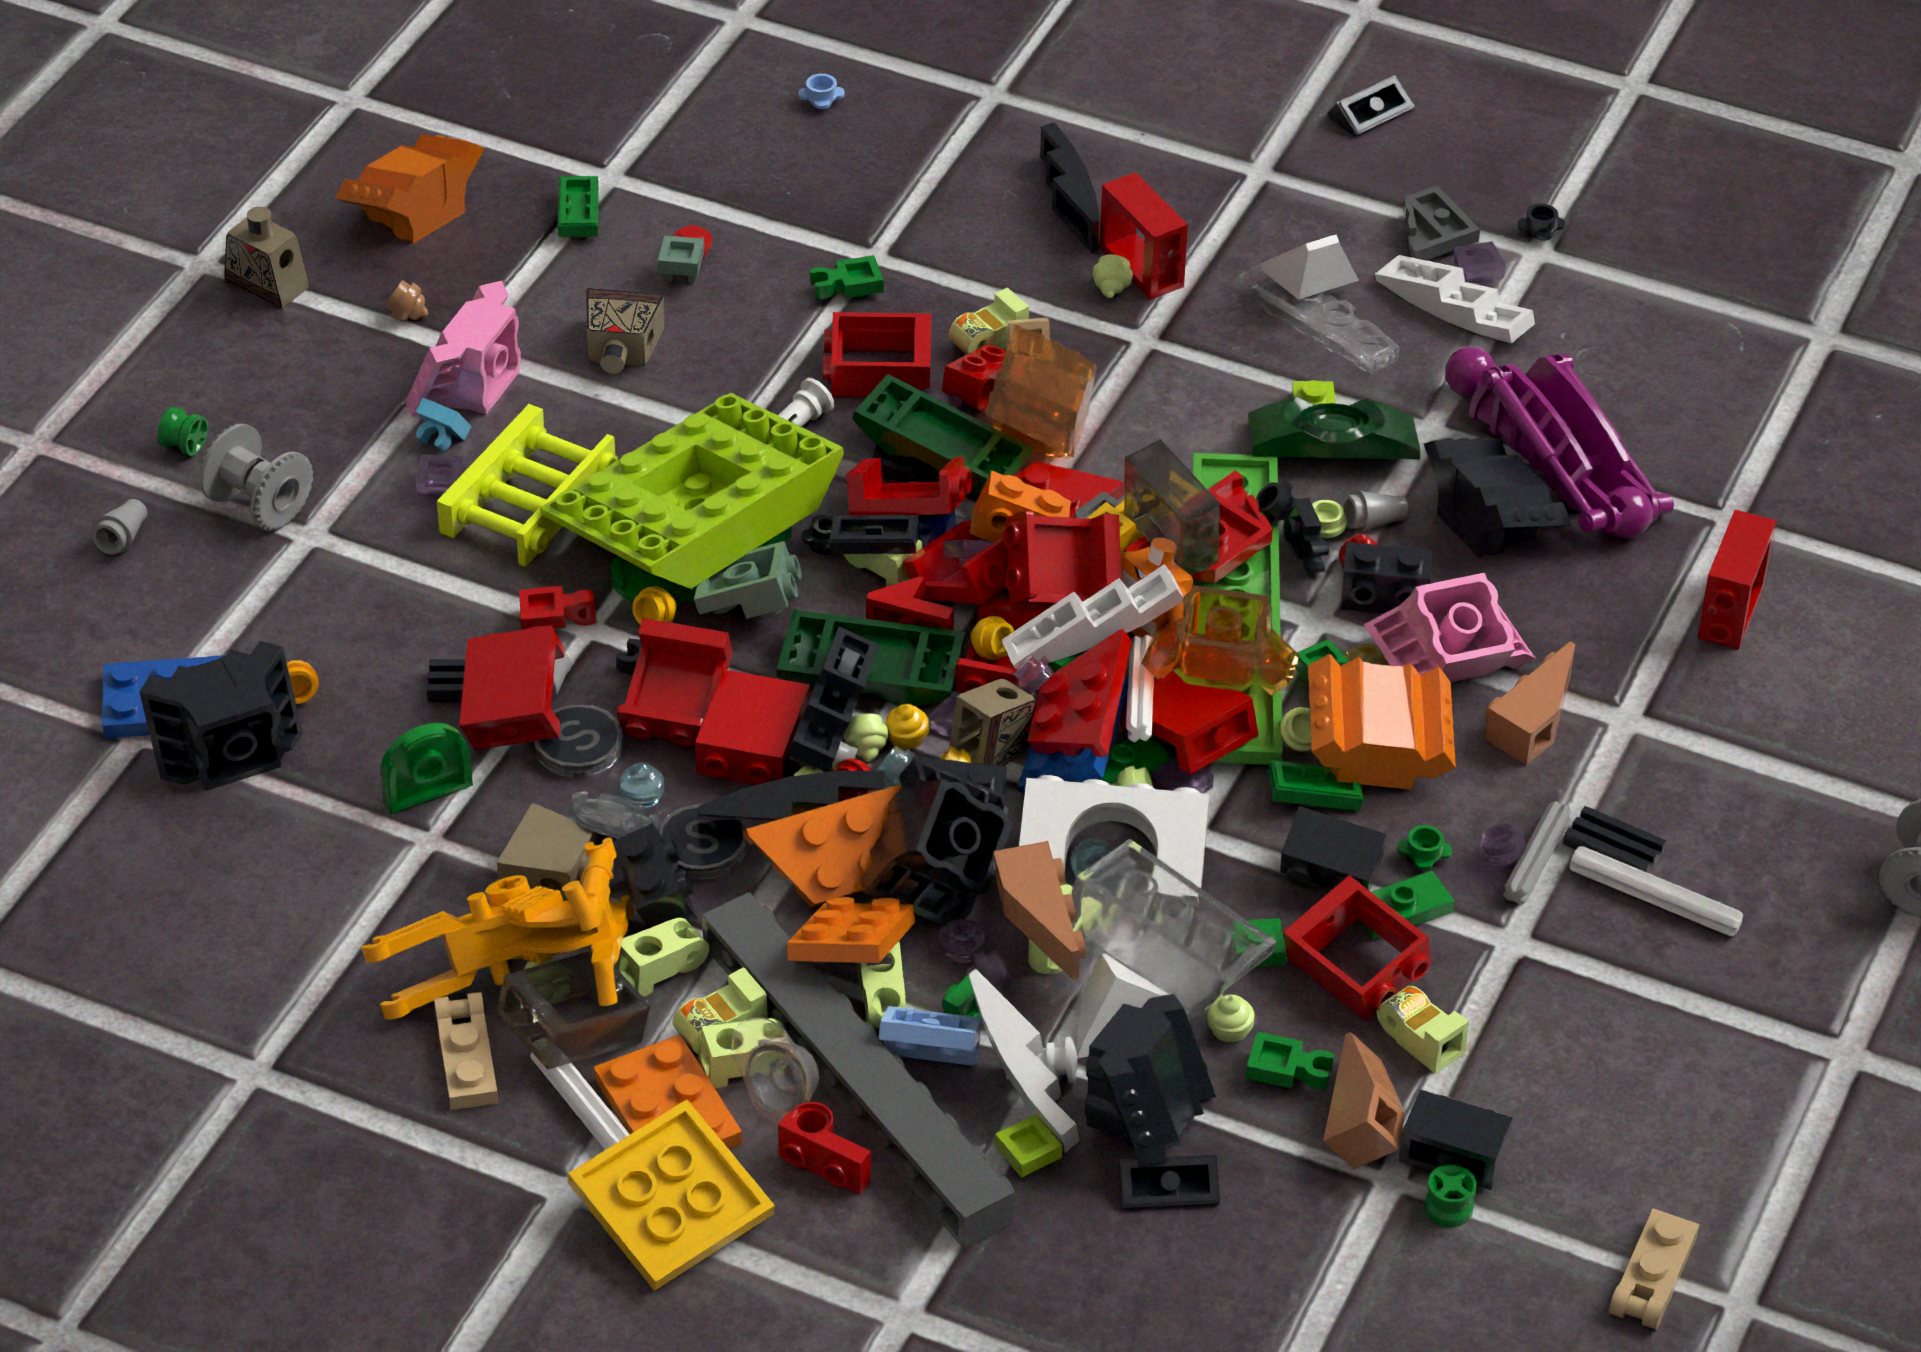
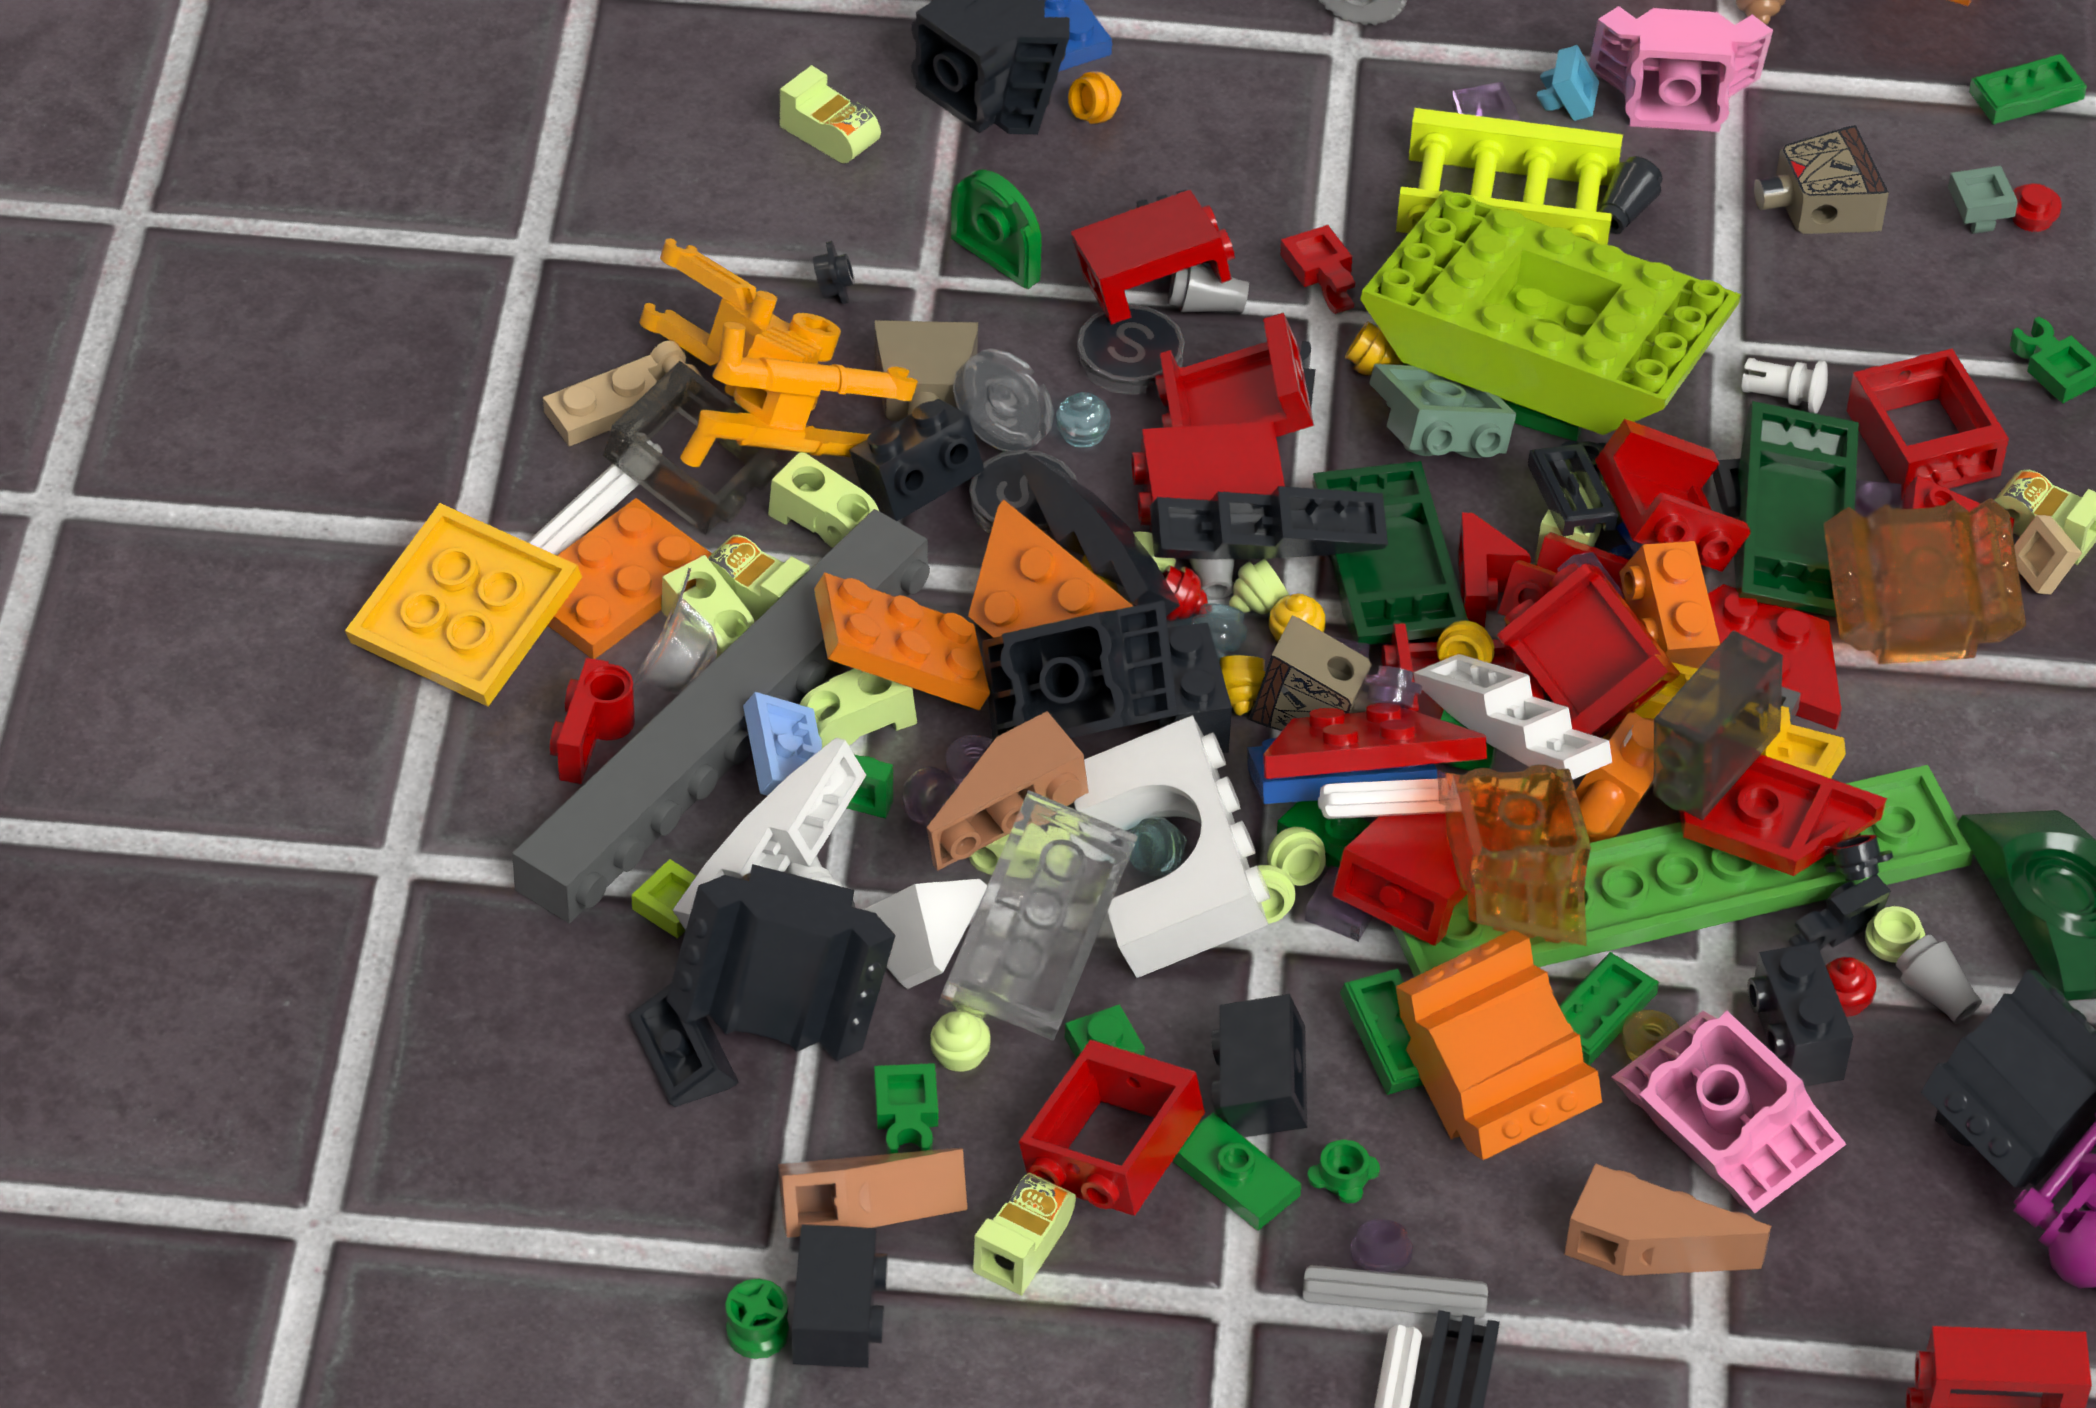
camera: 70 degrees right, 5 degrees up
none -> yellowish green leg [780,65,881,163]
none -> black plate [813,241,855,304]
none -> black cone [1598,156,1663,234]

